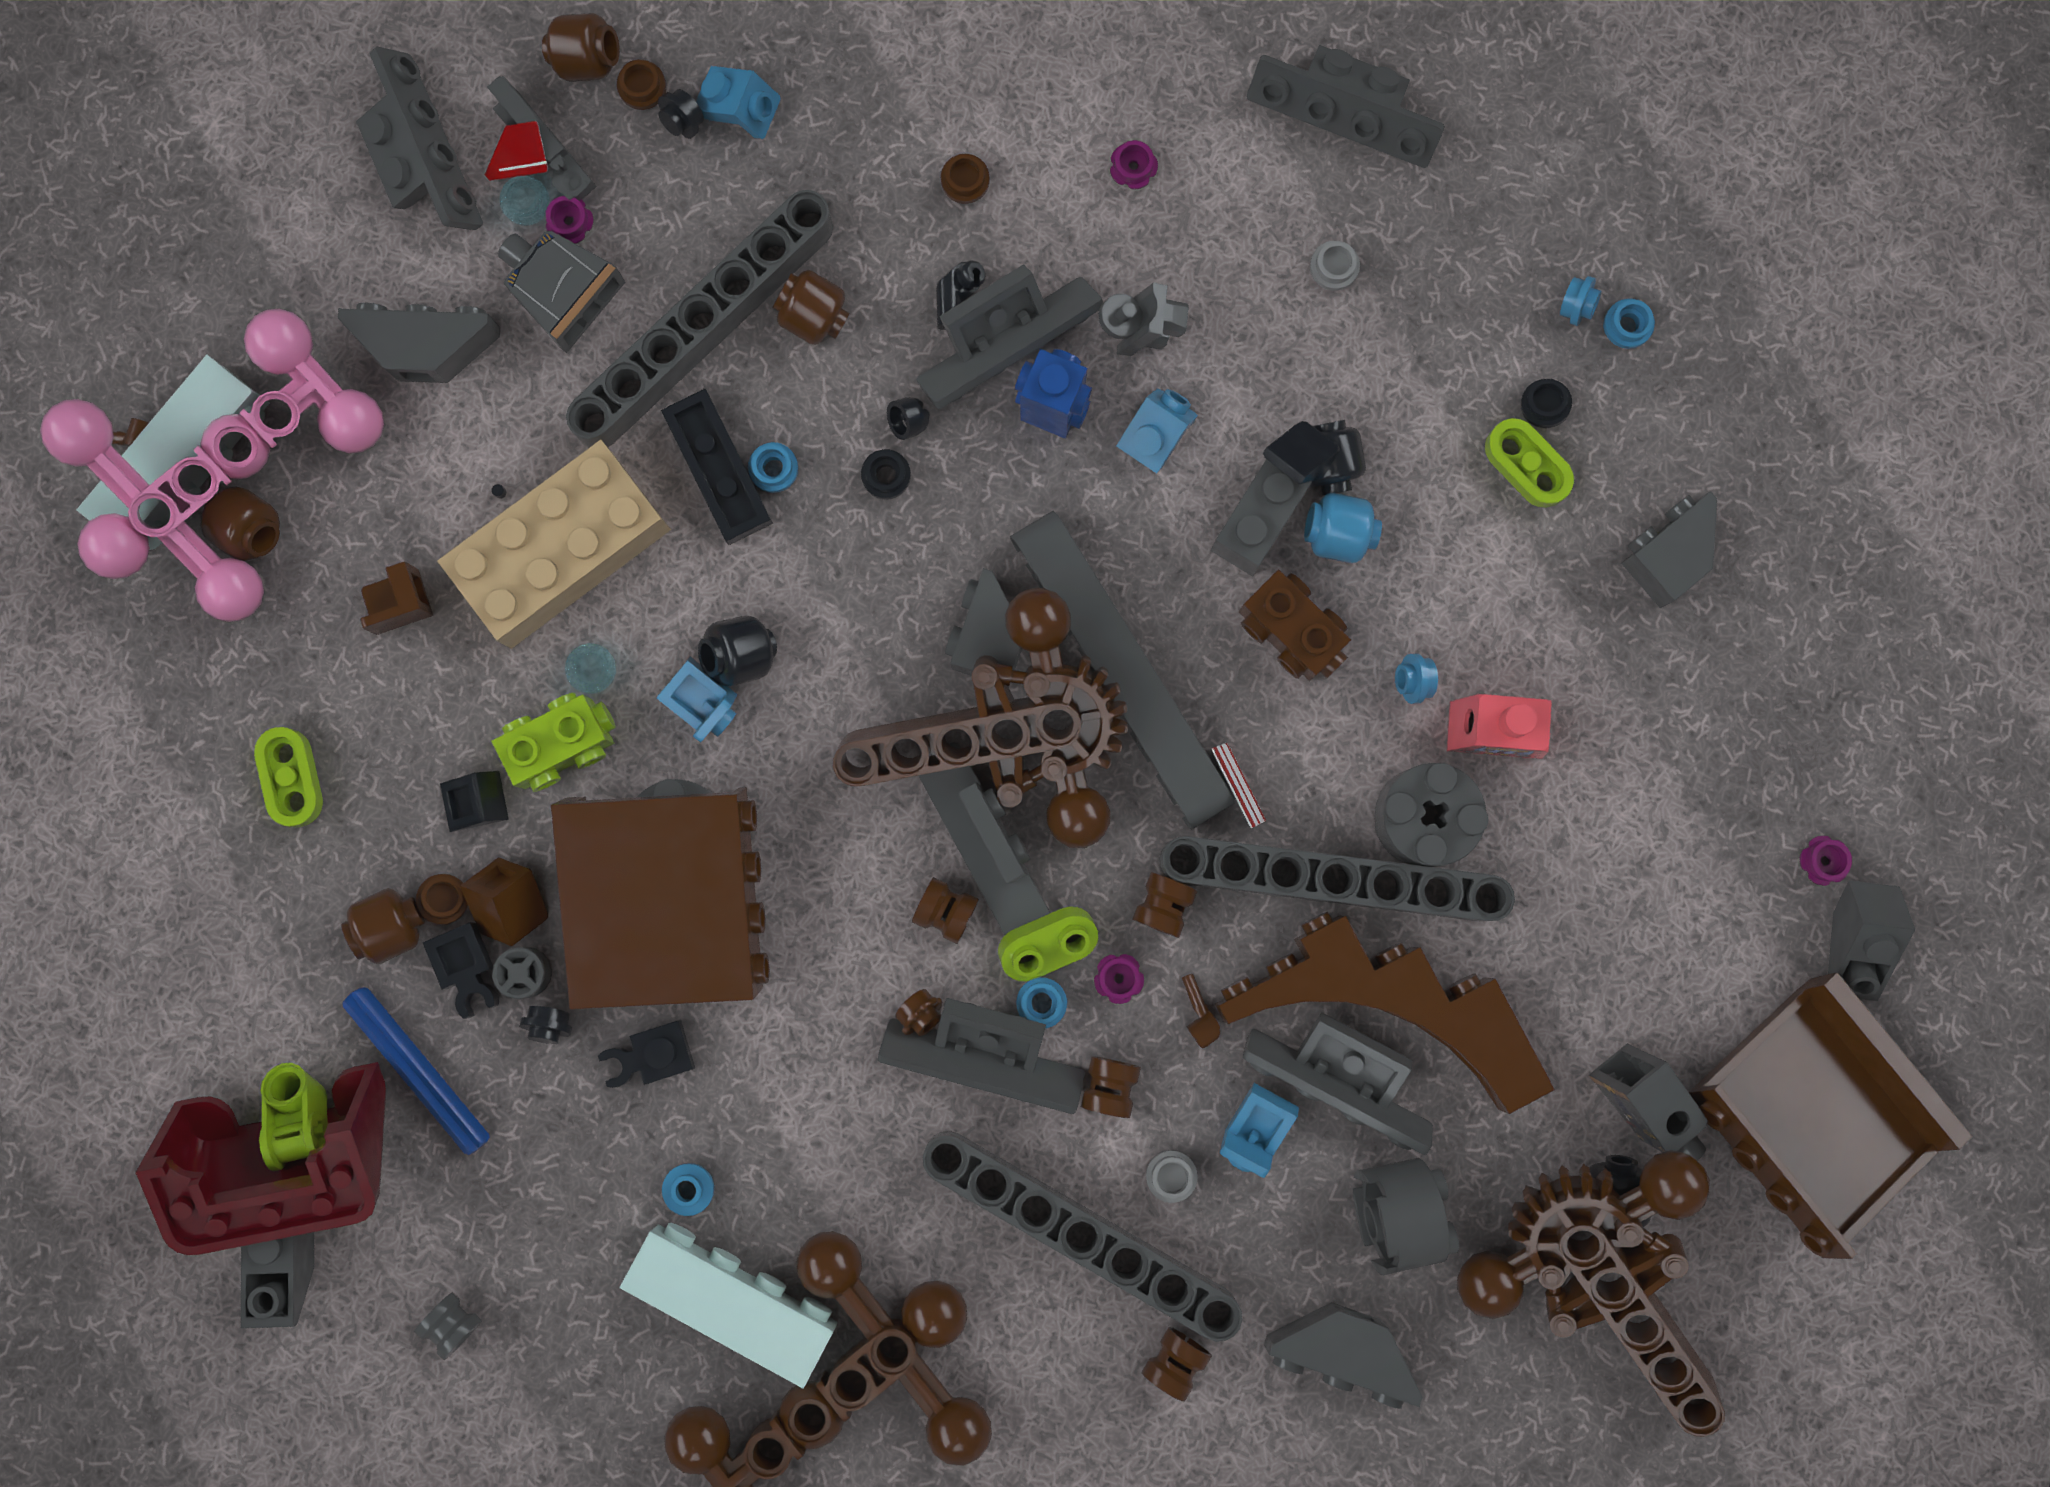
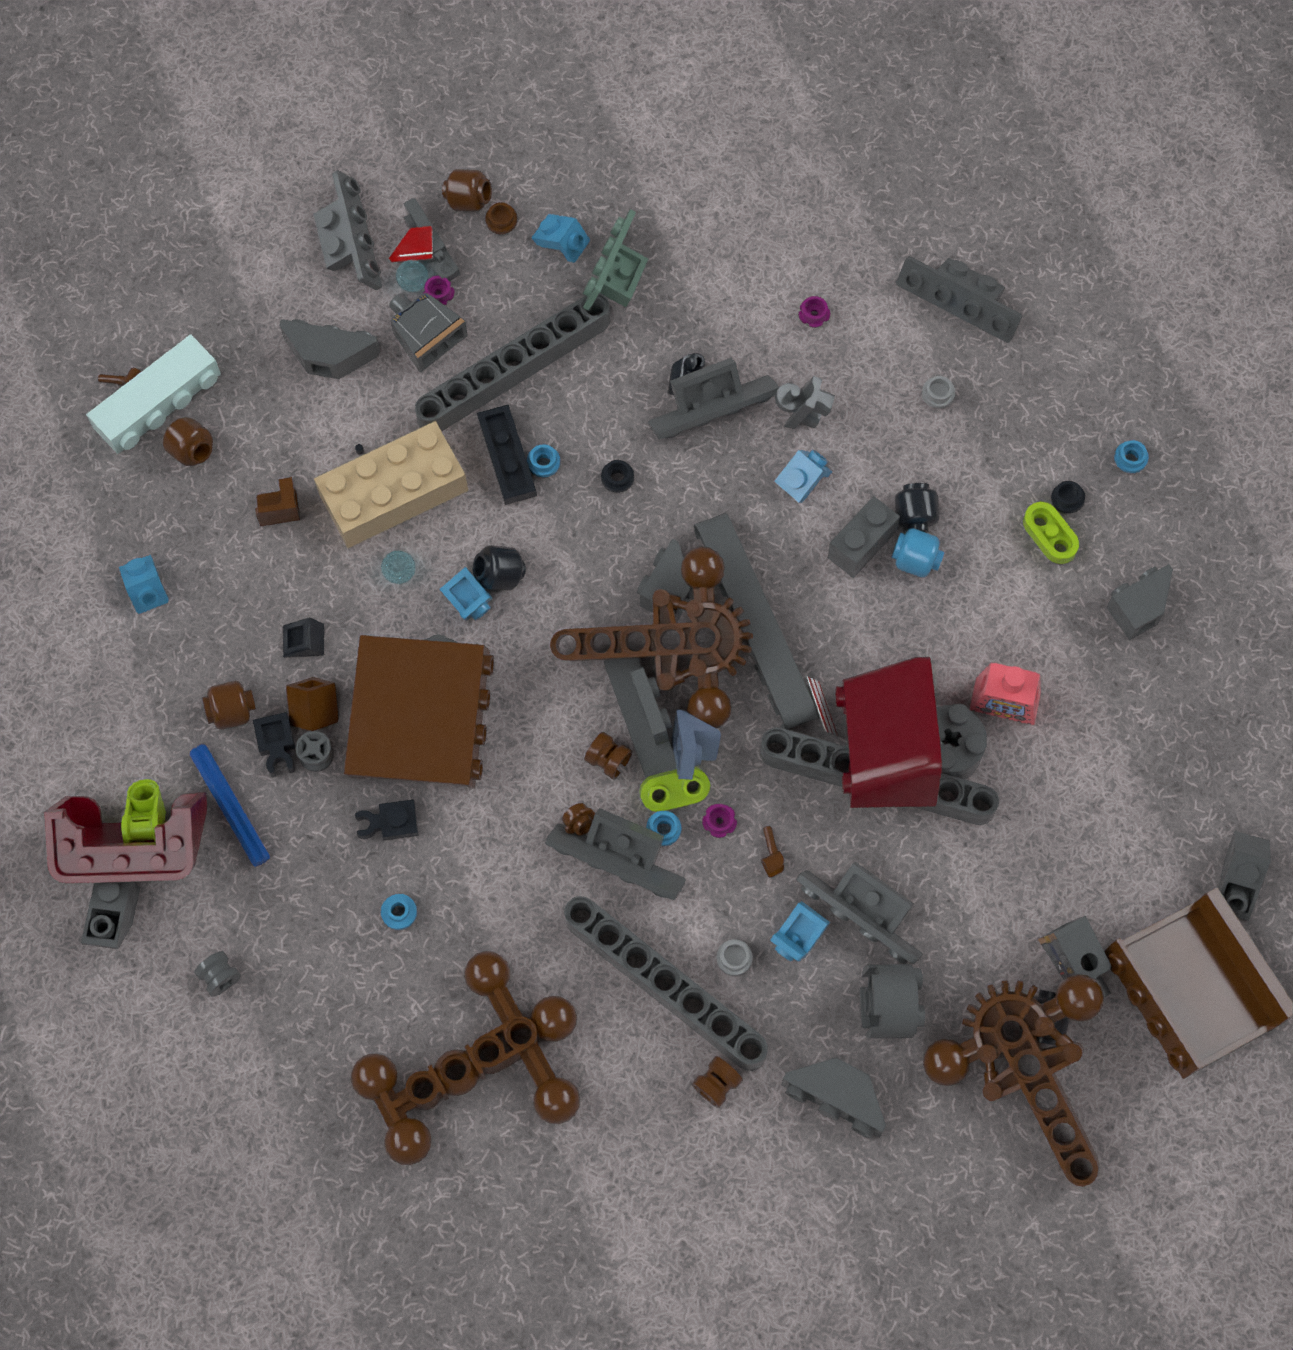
camera: 10 degrees right, 15 degrees down
bright pink piece [40,309,384,622] -> none
lime plate [254,727,323,827] -> none
reddish brown plate [416,874,468,925] -> none
lime brick [491,693,616,792] -> none
black plate [519,1006,572,1044] -> none
light aqua brick [620,1223,838,1389] -> none
black plate [658,89,704,139] -> none
reddish brown head [772,270,850,345] -> none
black hinge [887,397,930,440] -> none
reddish brown plate [941,154,990,204] -> none
blue brick [1015,349,1092,439] -> none
reddish brown wheel [1081,1056,1141,1118] -> none
reddish brown wheel [1132,872,1198,938] -> none
reddish brown arch [1215,911,1555,1114] -> none
reddish brown brick [1239,569,1351,681] -> none
black slope [1263,421,1340,484] -> none
dark azure plate [1395,653,1438,704] -> none
dark azure plate [1560,276,1602,326] -> none
magenta plate [1800,836,1852,886] -> none
none -> dark azure bracket [119,555,169,614]
none -> sand green bracket [583,209,648,311]
none -> sand blue slope [672,710,721,780]
none -> dark red windscreen [835,657,942,808]

